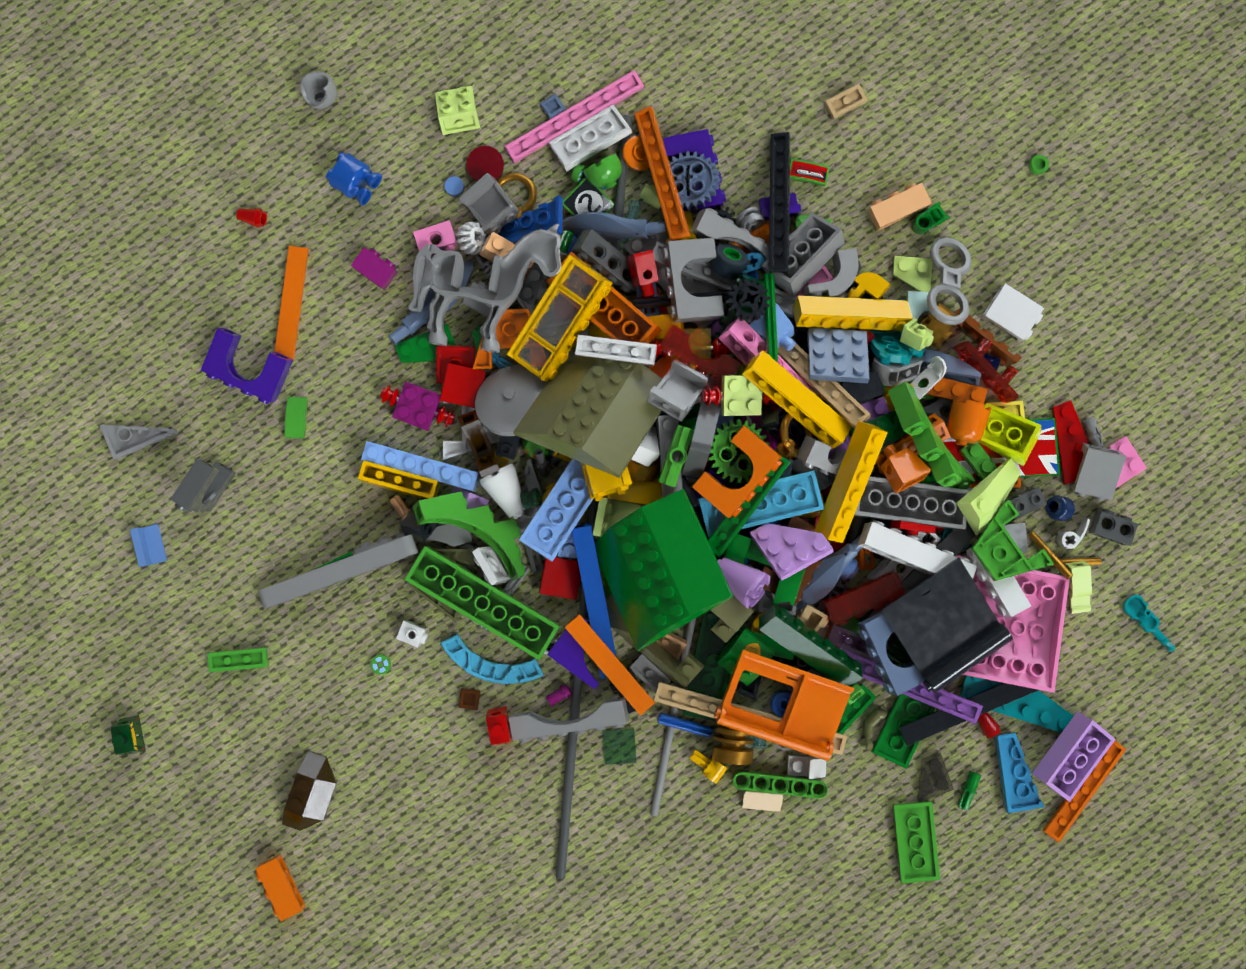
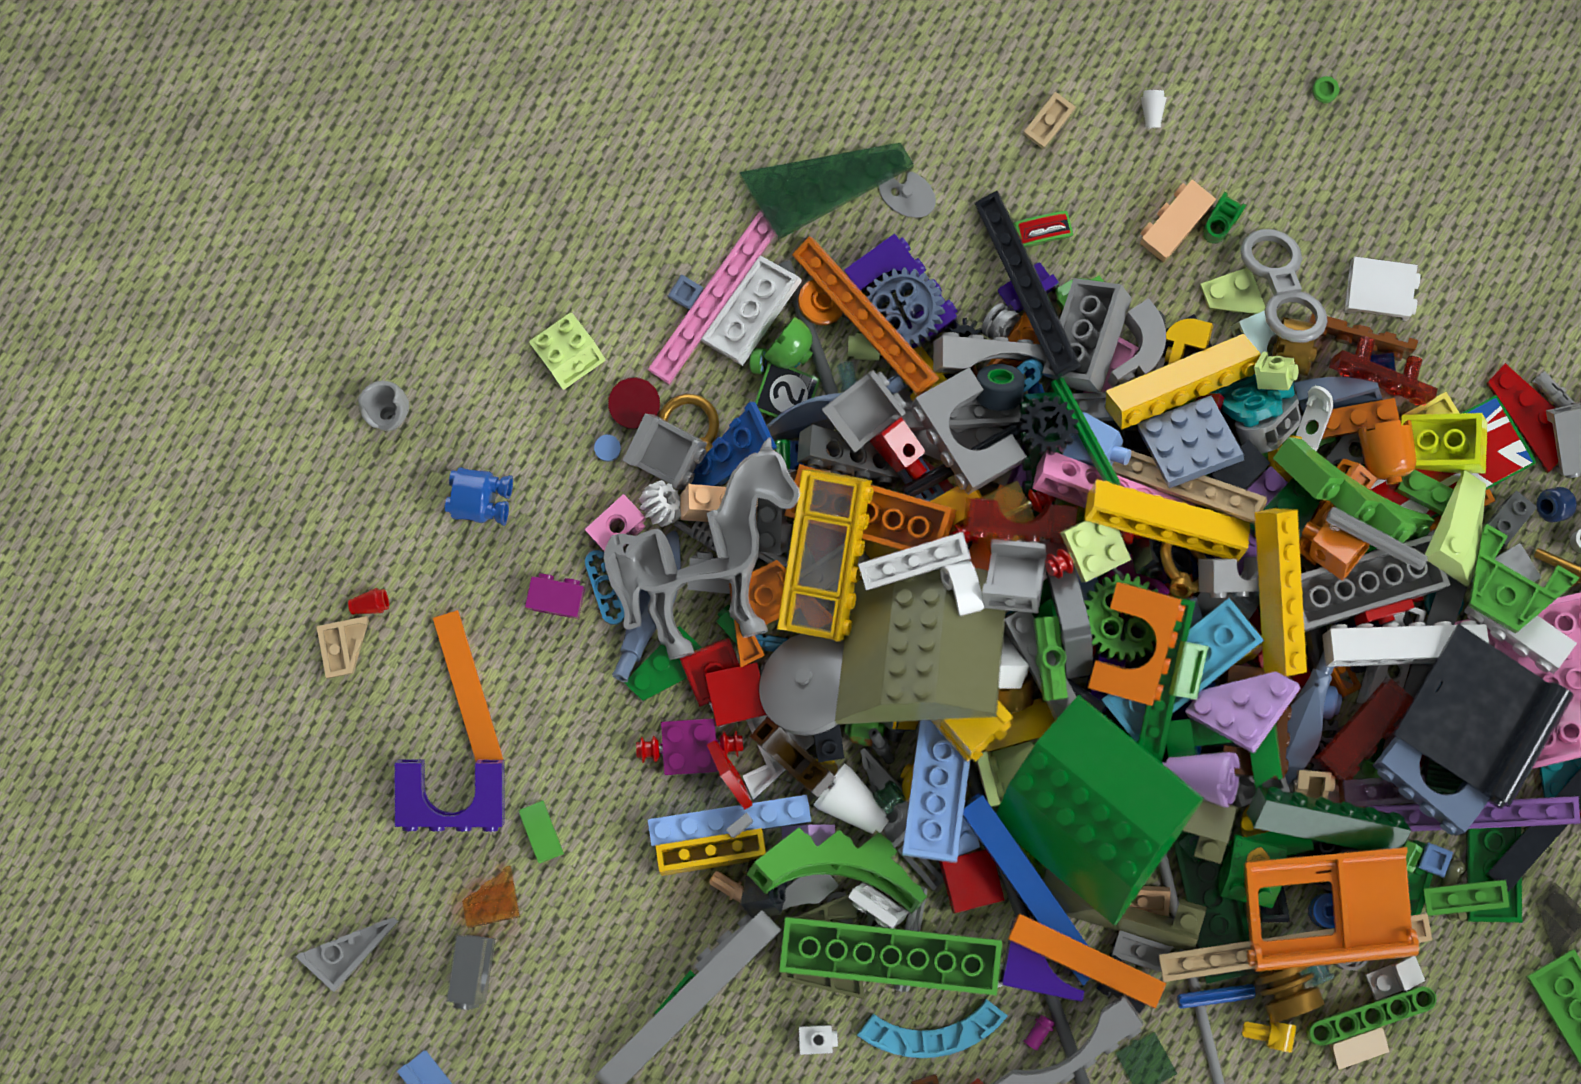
camera: 15 degrees left, 5 degrees down
none -> tan wing [316,616,369,679]
none -> clear orange wing [462,866,521,928]
none -> dark azure beam [585,550,624,625]
none -> red tile [707,740,753,810]
none -> light grey tile [726,813,753,838]
none -> clear green wing [739,142,914,240]
none -> light grey panel [822,370,906,452]
none -> light grey piece [879,172,936,218]
none -> white panel [941,560,984,616]
none -> white cone [1141,90,1167,128]
none -> tile [1169,641,1208,700]
none -> light grey axle [1326,507,1428,570]
none -> medium blue tile [1417,842,1453,878]
none -> bright green plate [1423,879,1509,916]

